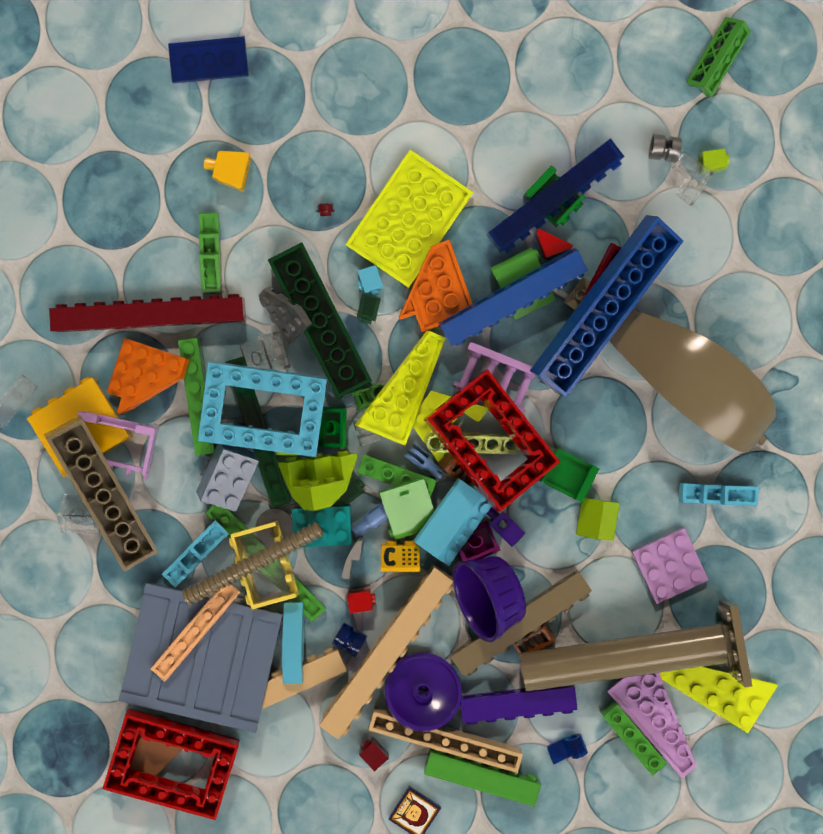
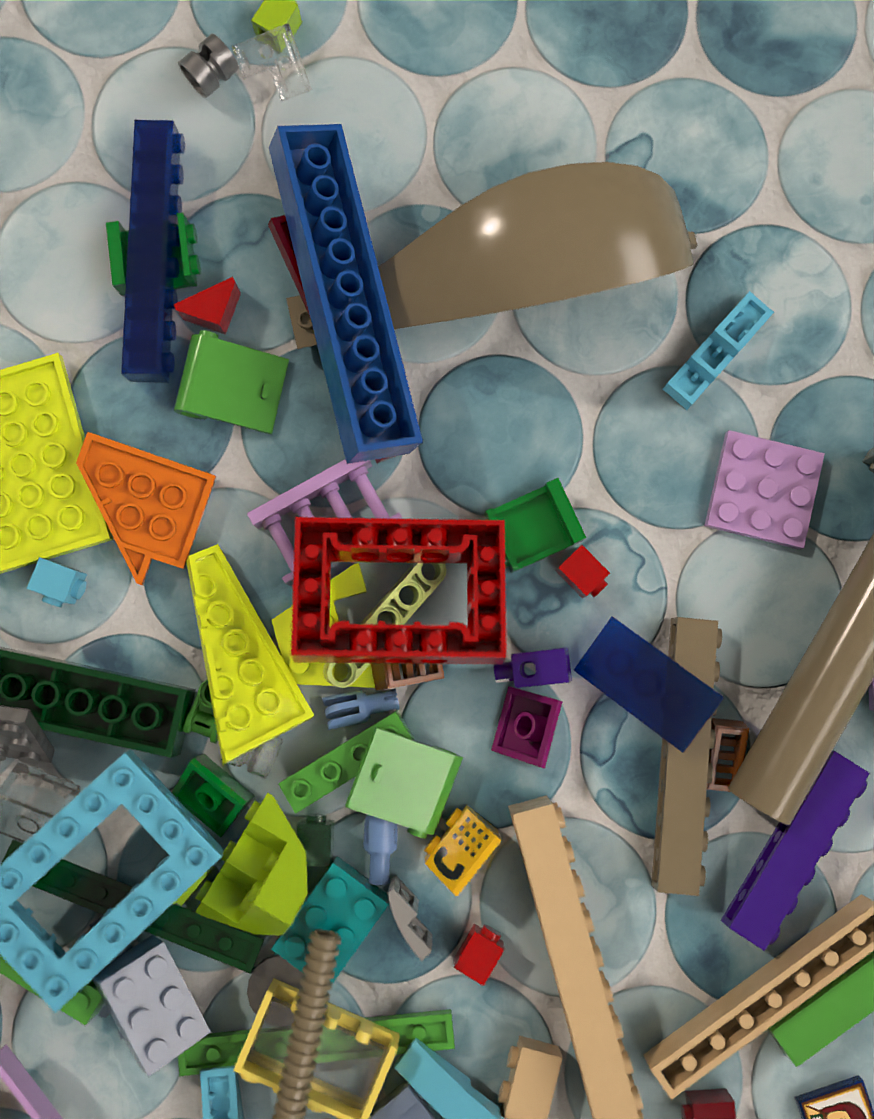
camera: 45 degrees left, 5 degrees down
clear blue wheel [332,622,367,657] -> none
clear green brick [357,294,381,325] -> none
dark purple dish [384,653,462,732] -> none
medium azure slope [414,478,491,566] -> none
blue brick [439,248,588,346] -> none
dark purple piece [453,556,526,642] -> none
lime slope [576,497,620,541] -> none
none -> red brick [555,545,610,598]
none -> clear blue tile [574,616,725,753]

